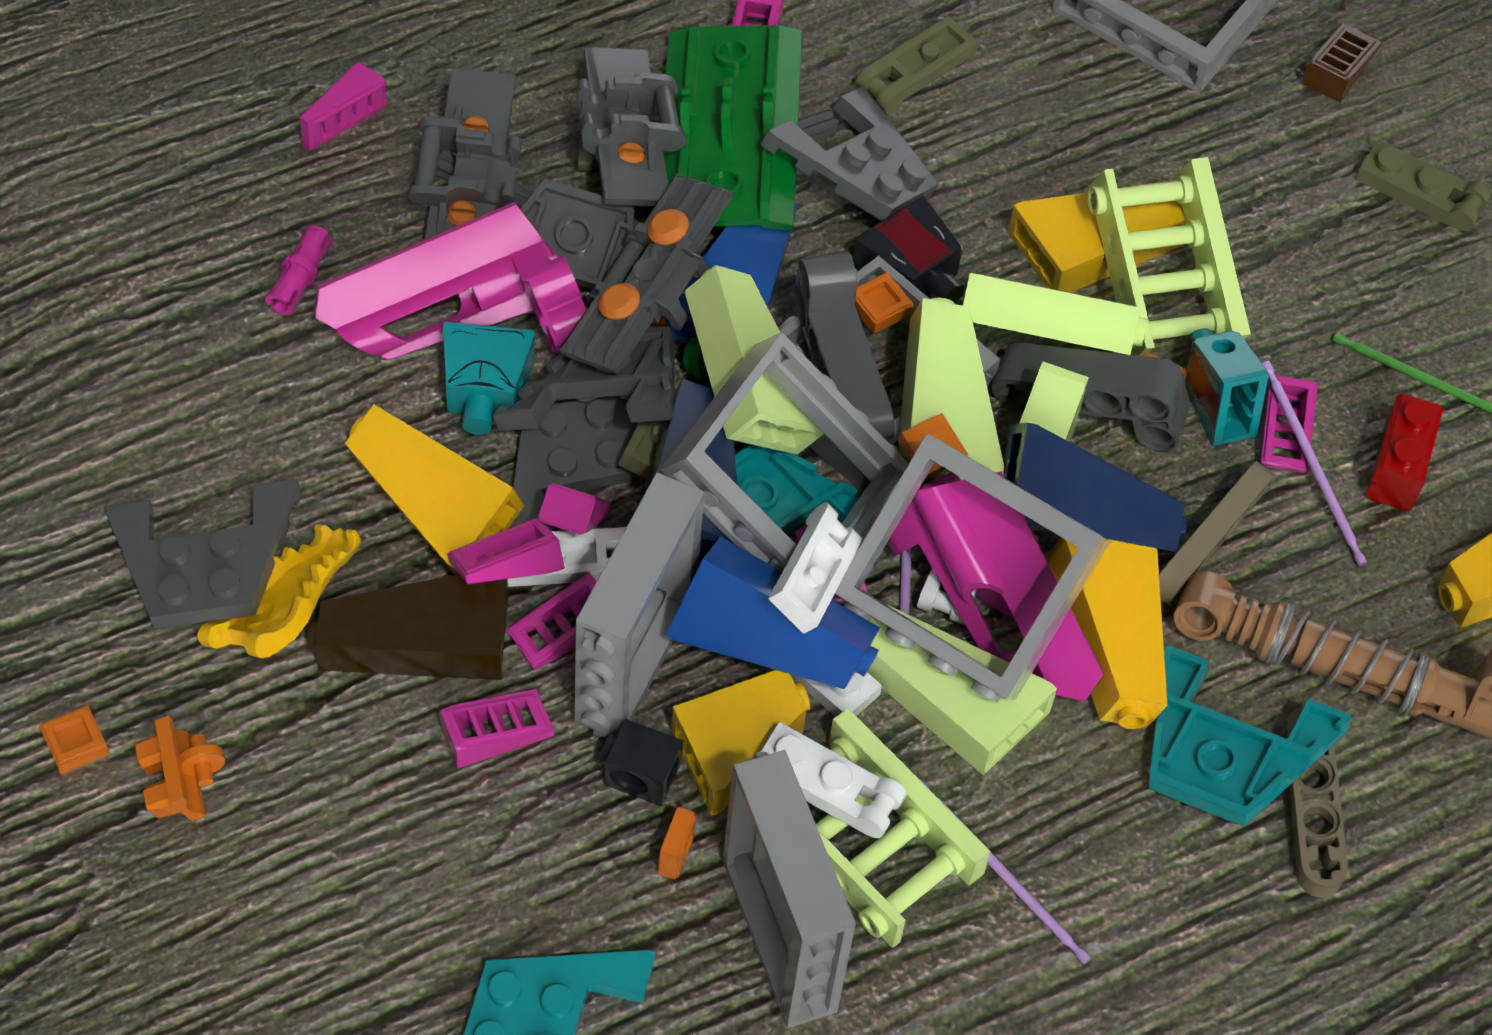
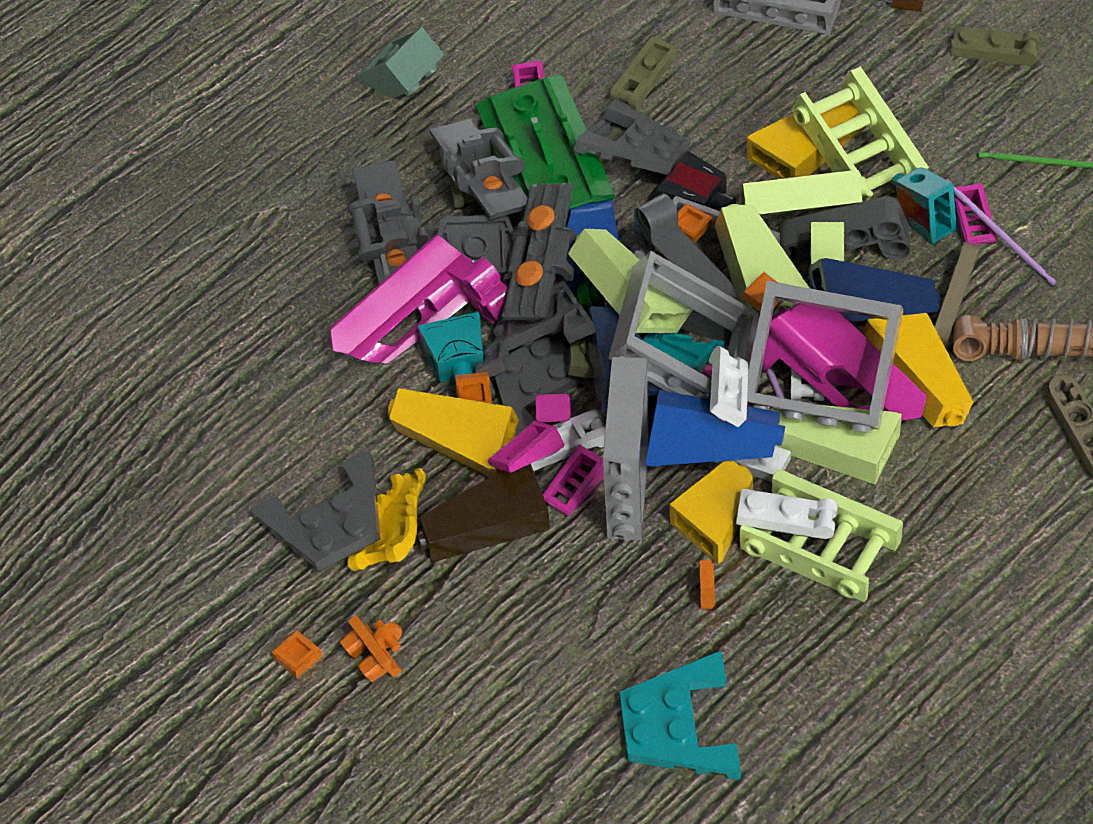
camera: 10 degrees left, 5 degrees down
dark pink pin [265,225,333,315] -> none
dark pink slope [300,62,387,151] -> none
dark pink slope [439,689,554,769] -> none
black brick [599,719,683,807] -> none
light grey window [723,750,856,1028] -> none
lavender piece [920,779,1091,965] -> none
teal wing [1149,645,1352,827] -> none
red brick [1365,393,1444,511] -> none
none -> orange tile [455,372,492,404]

